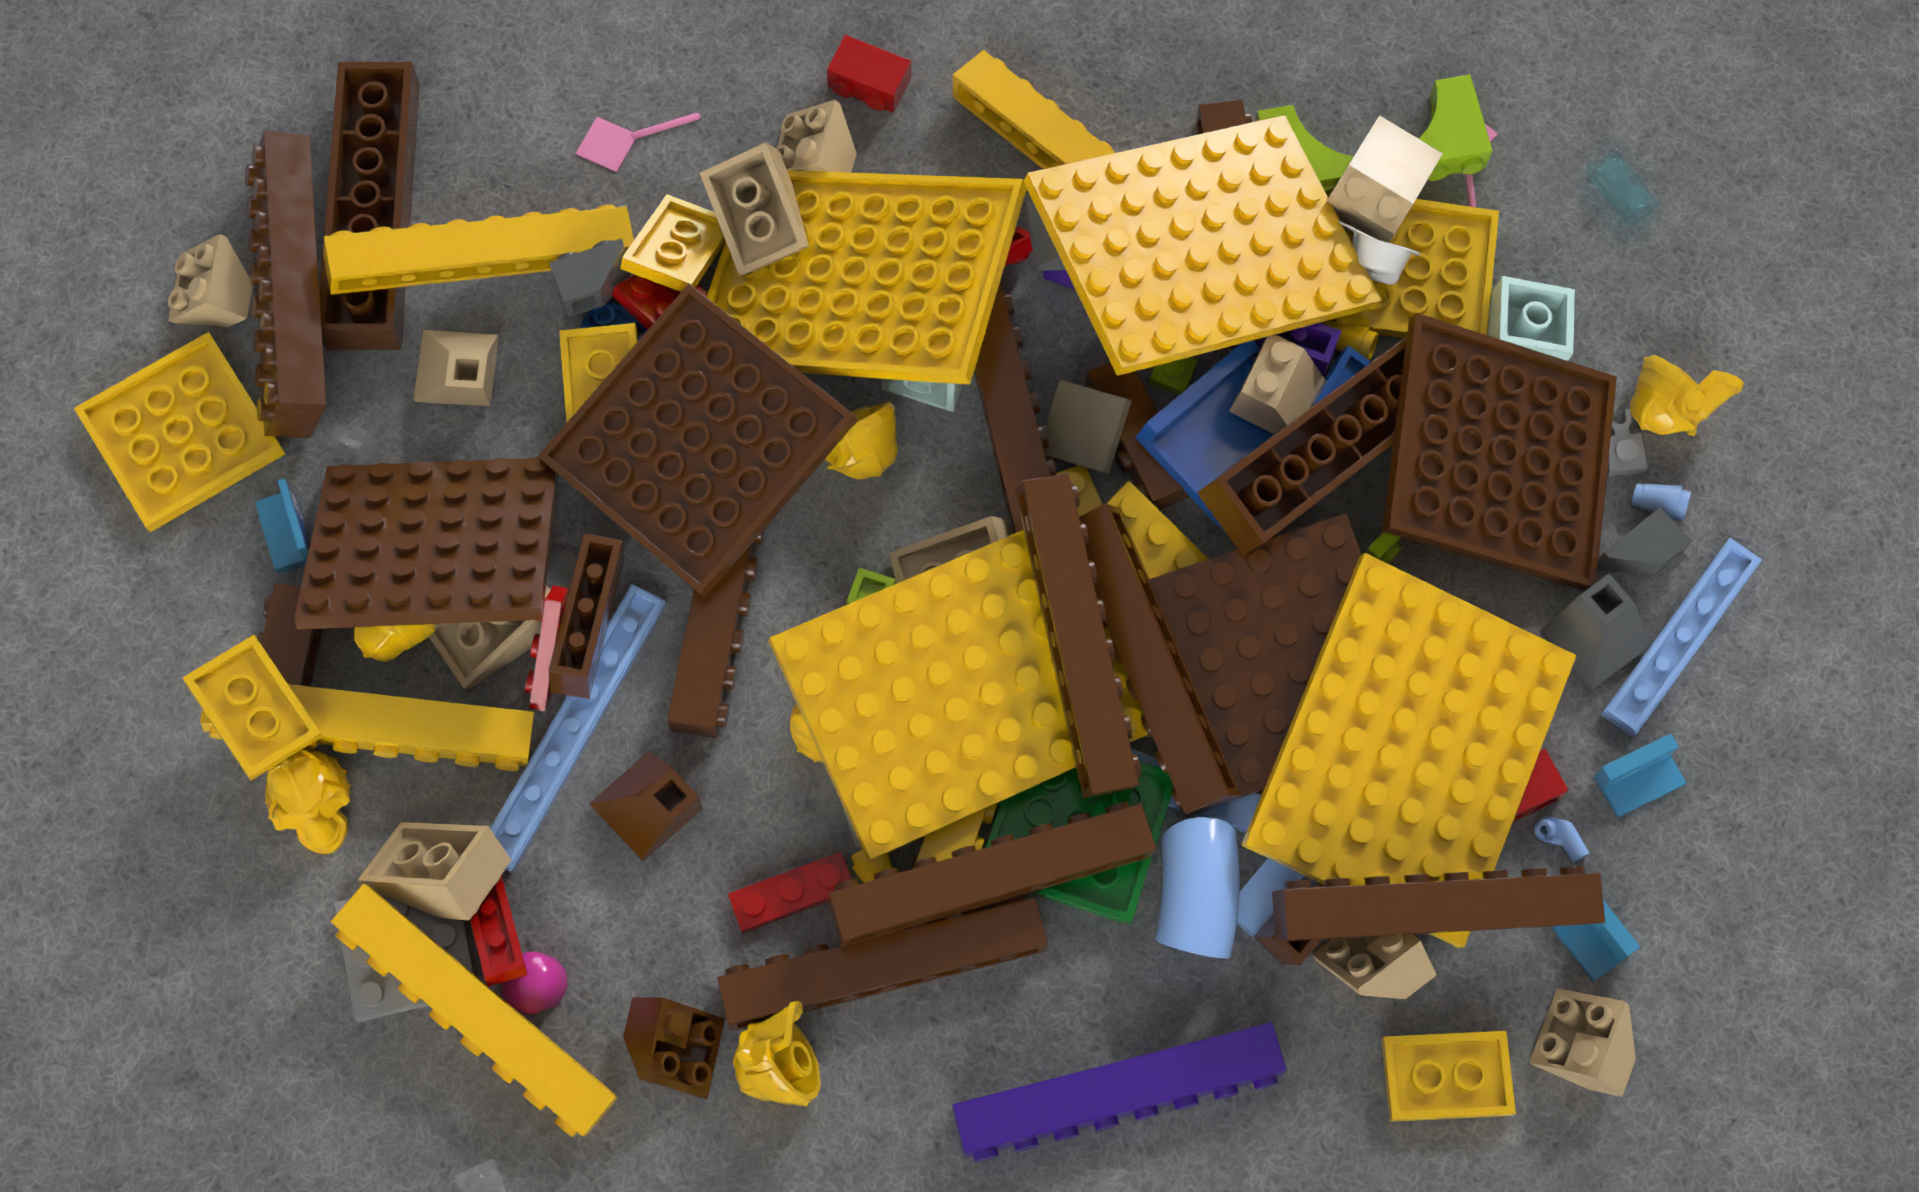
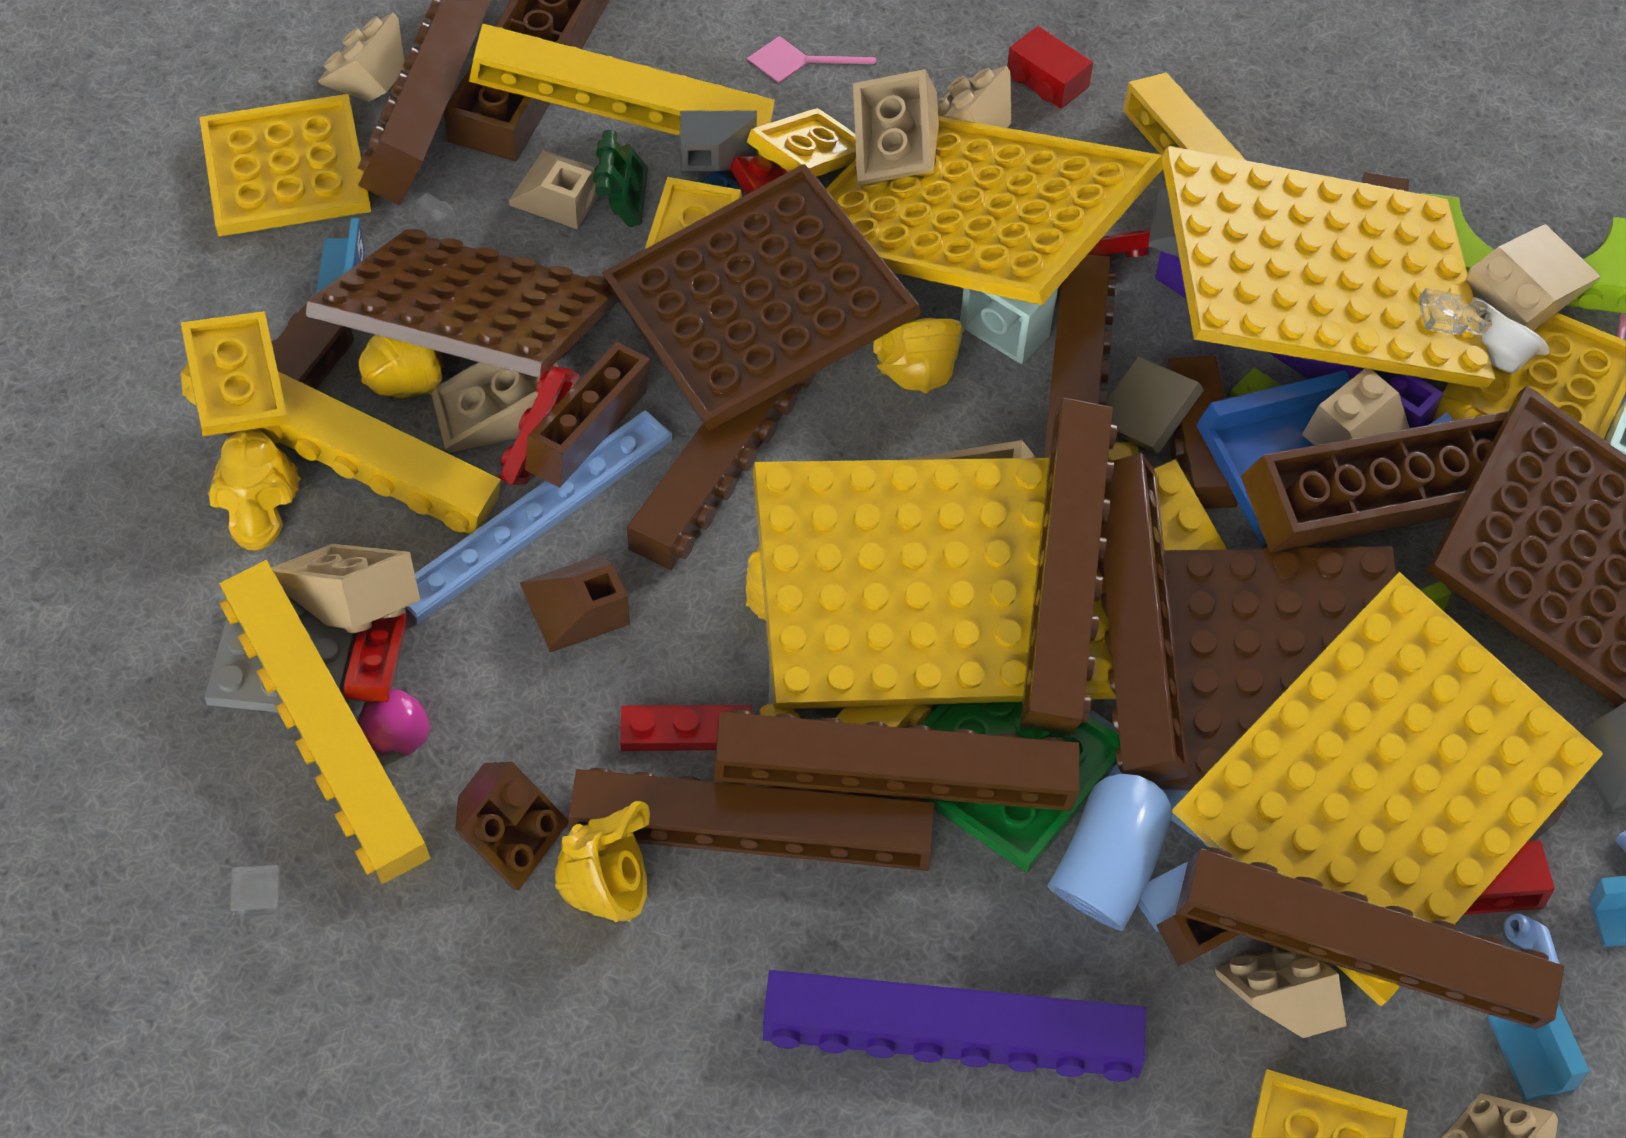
camera: 20 degrees right, 15 degrees down
none -> dark green plate [593,130,648,227]
none -> clear plate [1418,288,1492,335]

